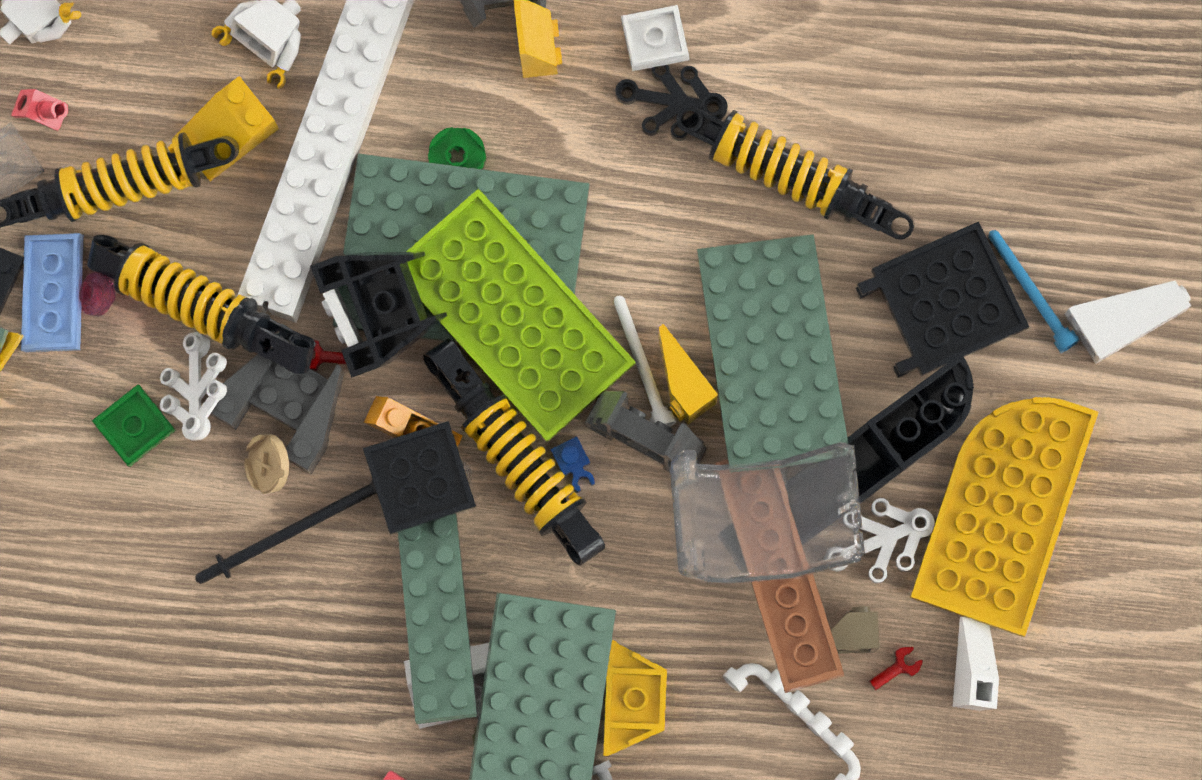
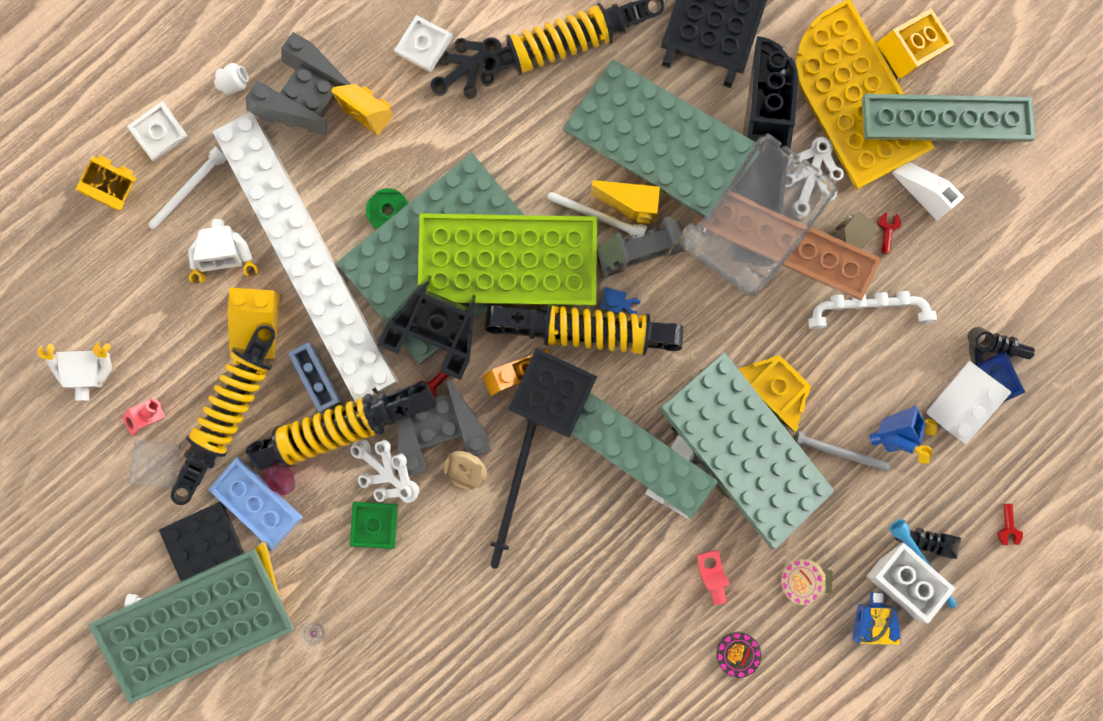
camera: 50 degrees left, 5 degrees up
white plate [322,288,363,347] -> none
none -> sand blue brick [288,343,343,413]
none -> sand green plate [861,94,1036,142]
none -> yellow slope [876,9,955,80]

